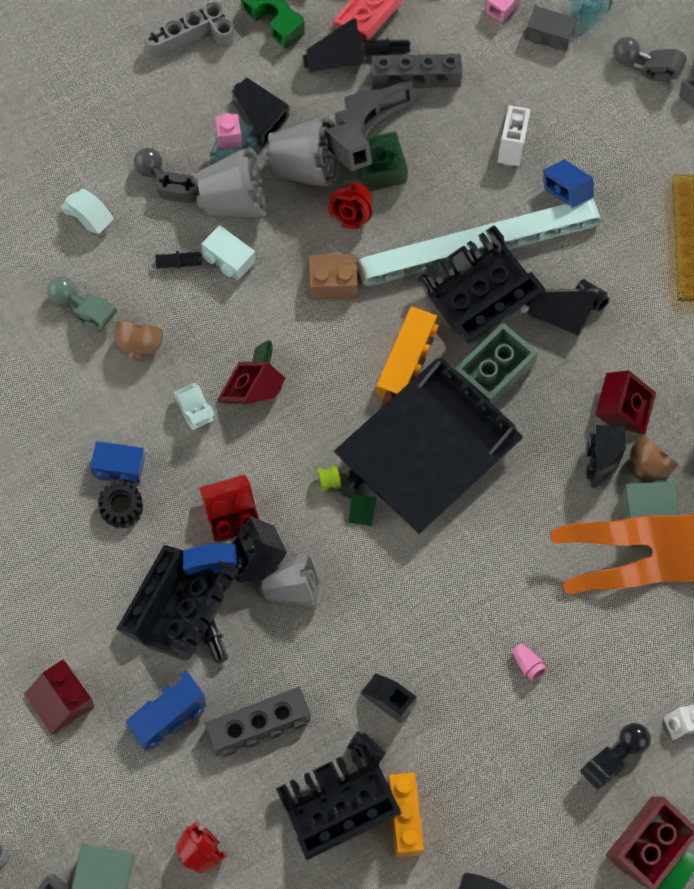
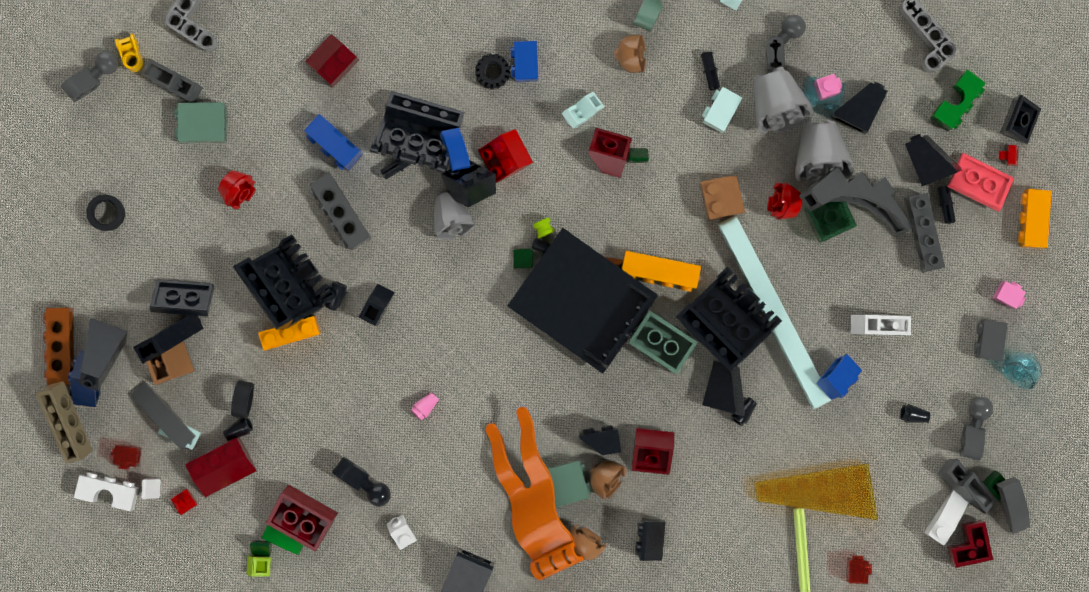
camera: 80 degrees right, 20 degrees up
none -> black cone [900,404,930,423]

